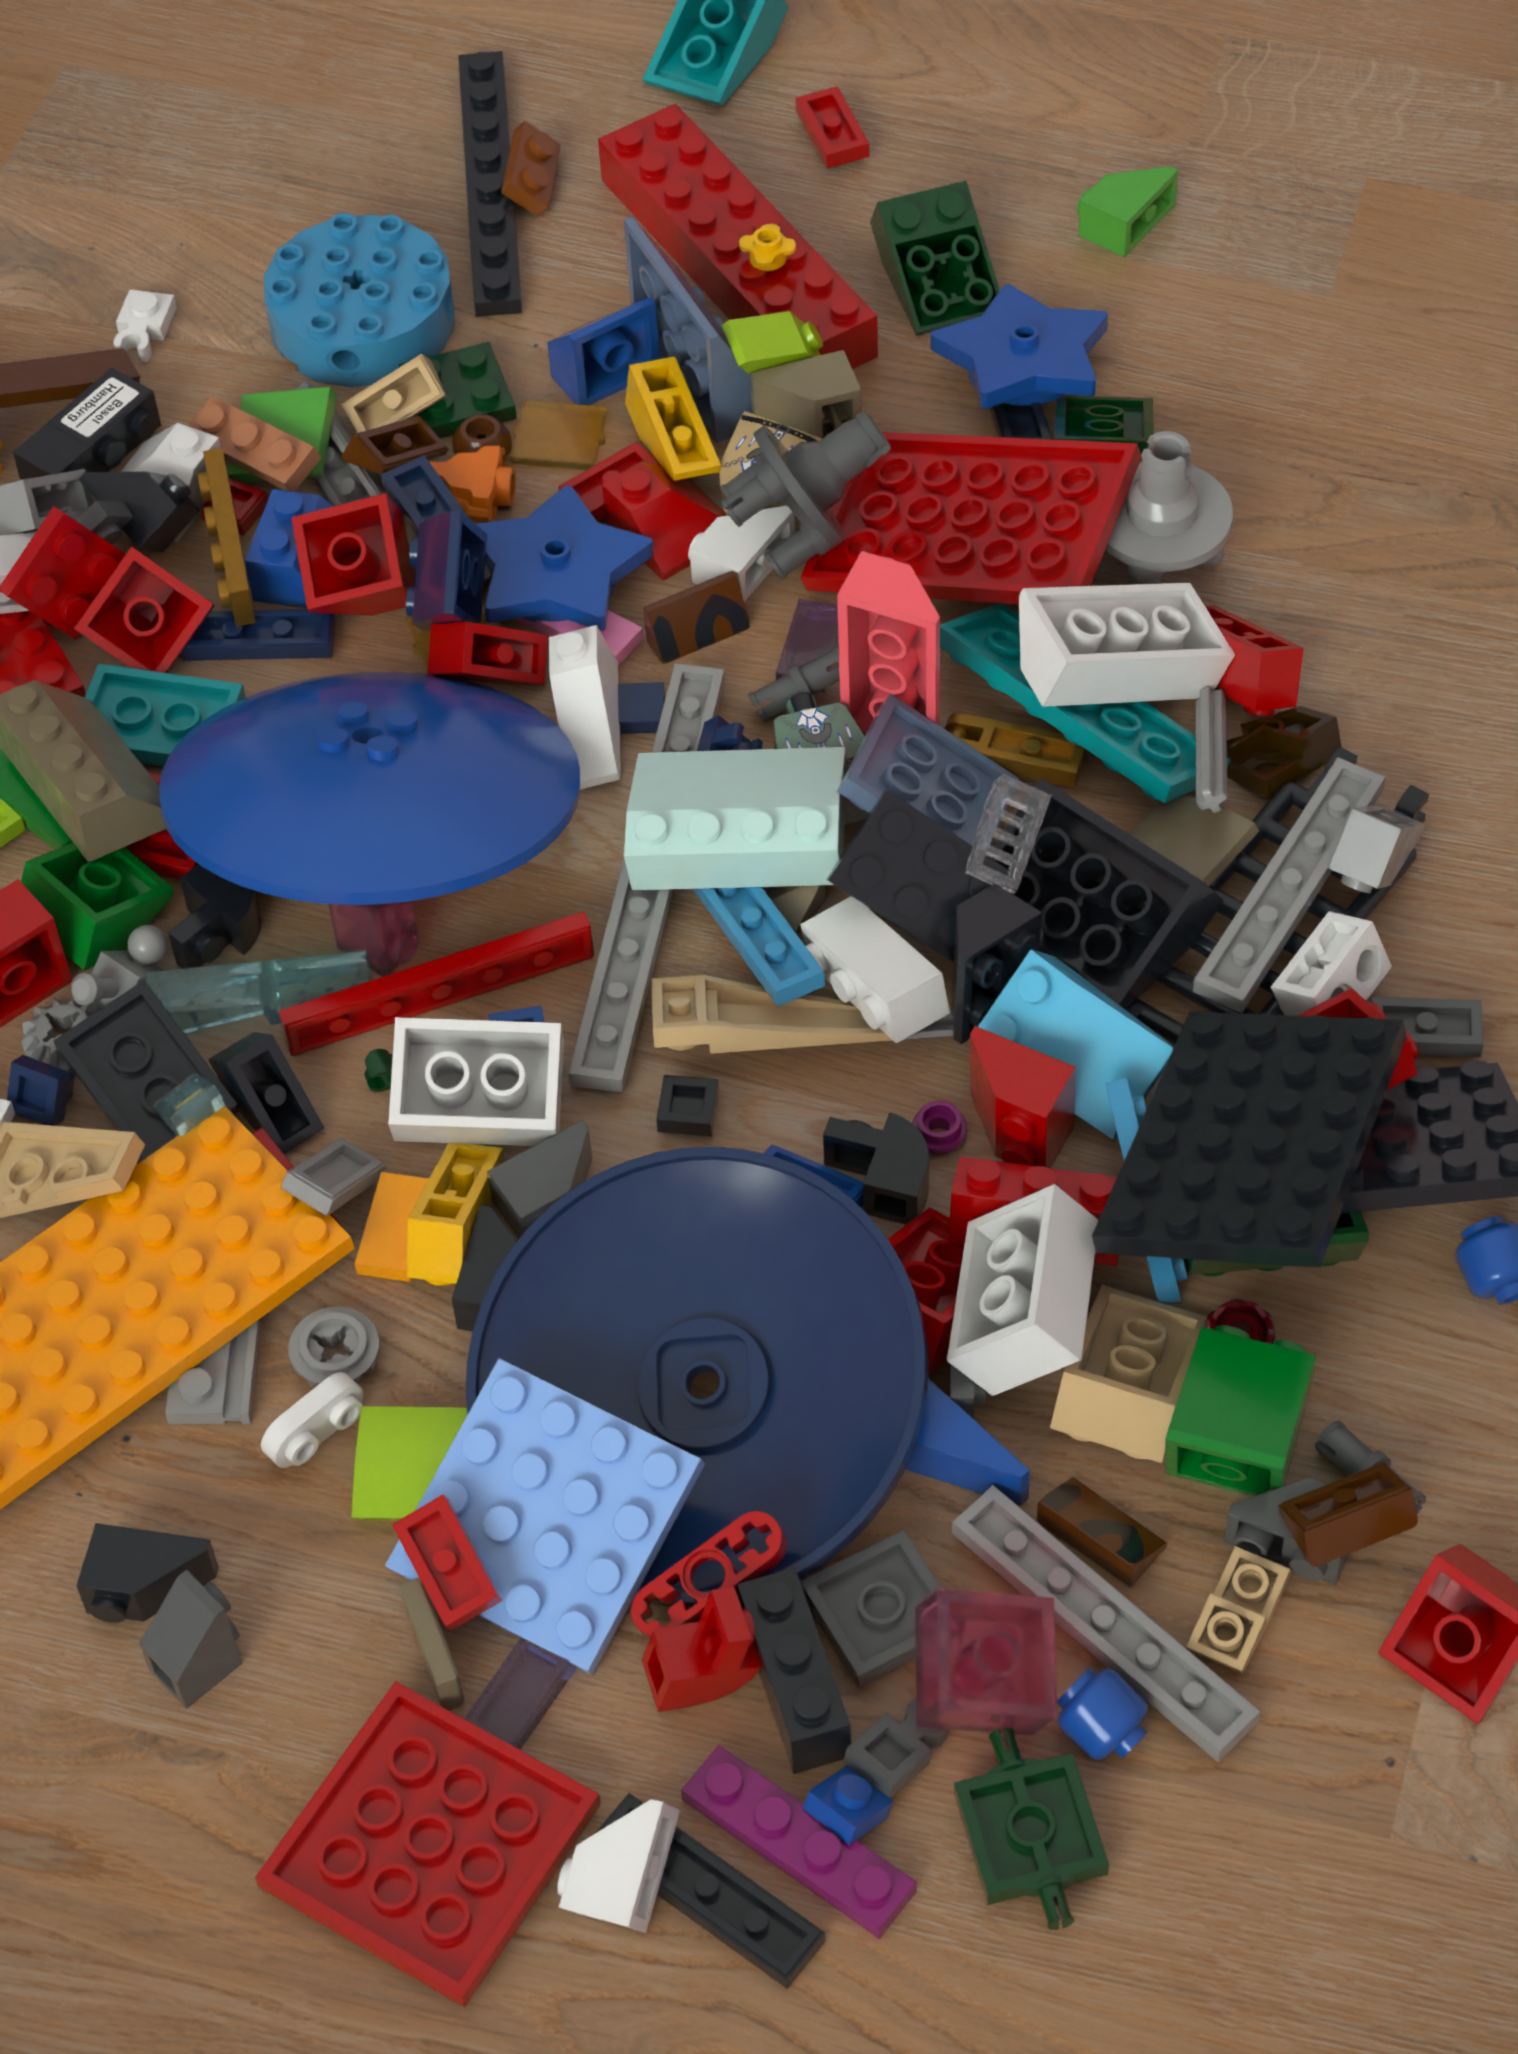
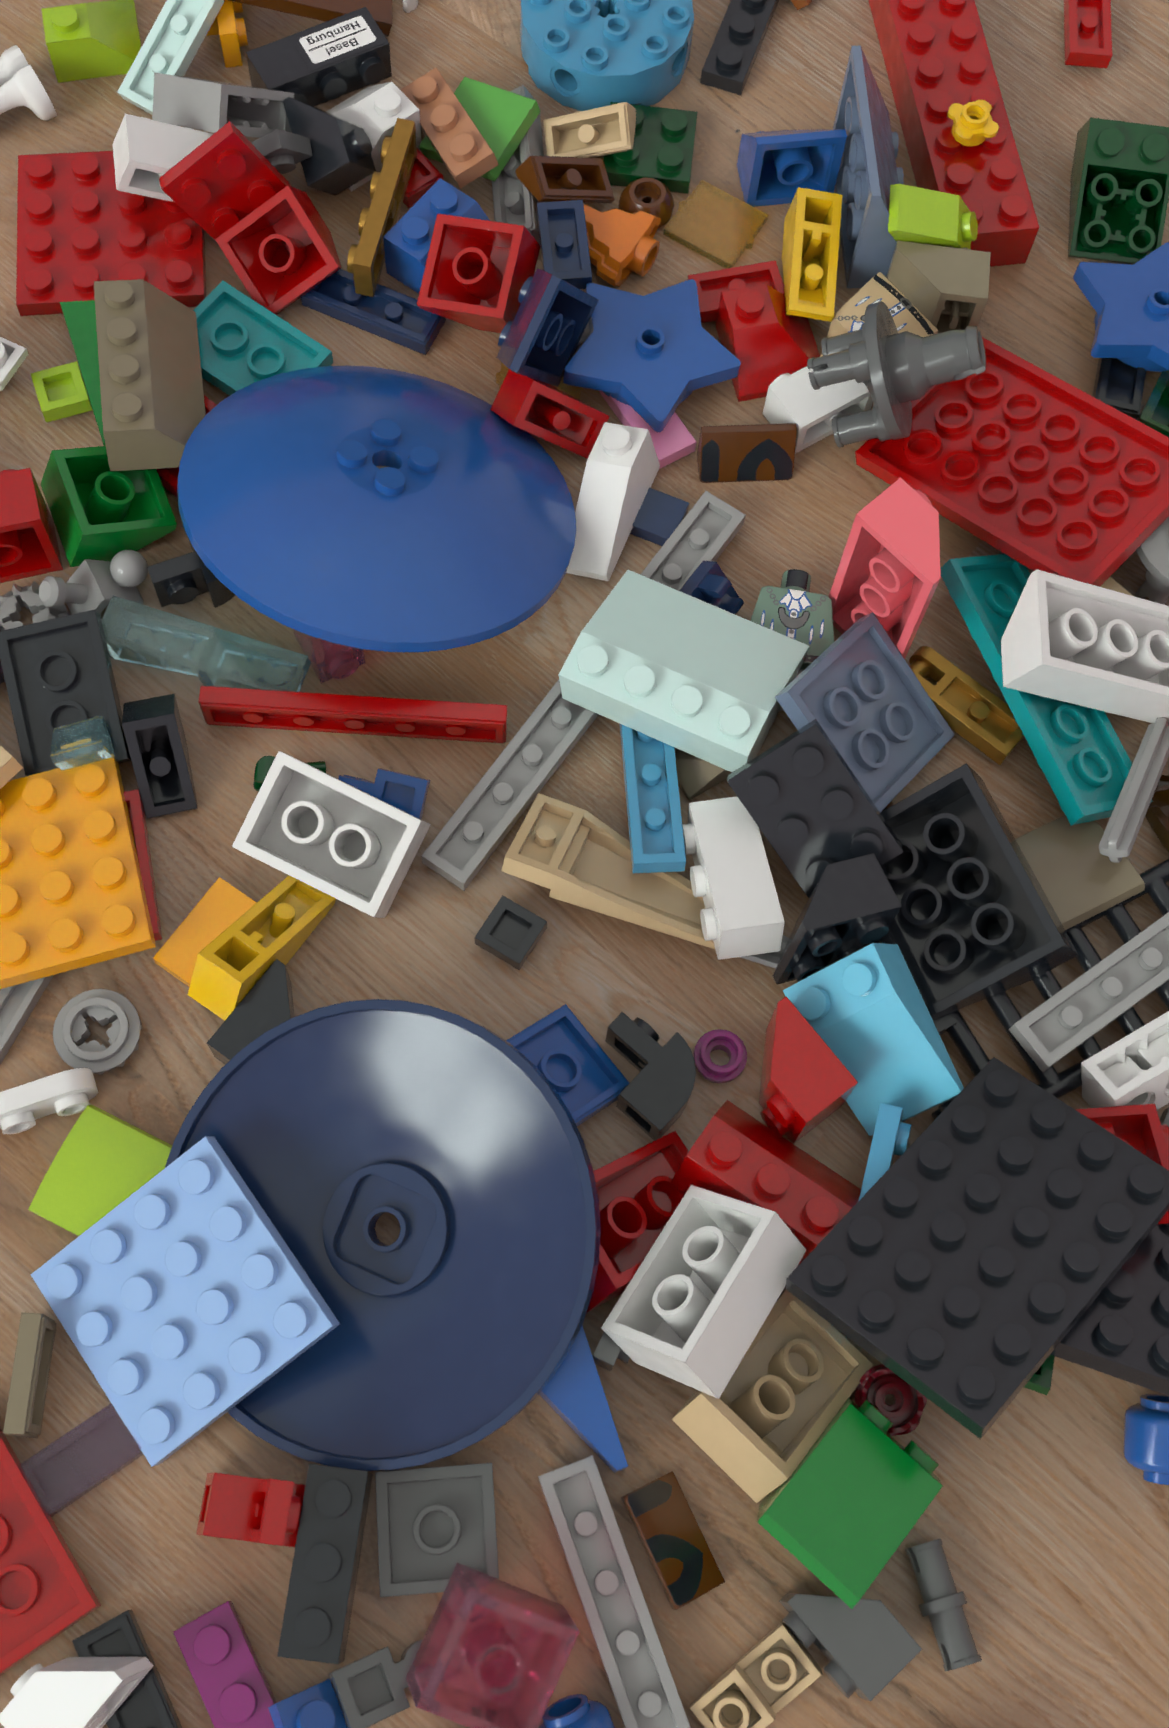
camera: 15 degrees right, 15 degrees up
light grey tile [281,1138,385,1216] -> none
red plate [392,1494,503,1631] -> none
dark grey slope [487,1120,592,1239] -> none
red beam [631,1511,787,1638] -> none
dark grey pin [748,646,840,723] -> none
tile [776,599,839,693] -> none
clear slope [965,774,1052,894] -> none
reddish brown slope [1278,1463,1418,1567] -> none

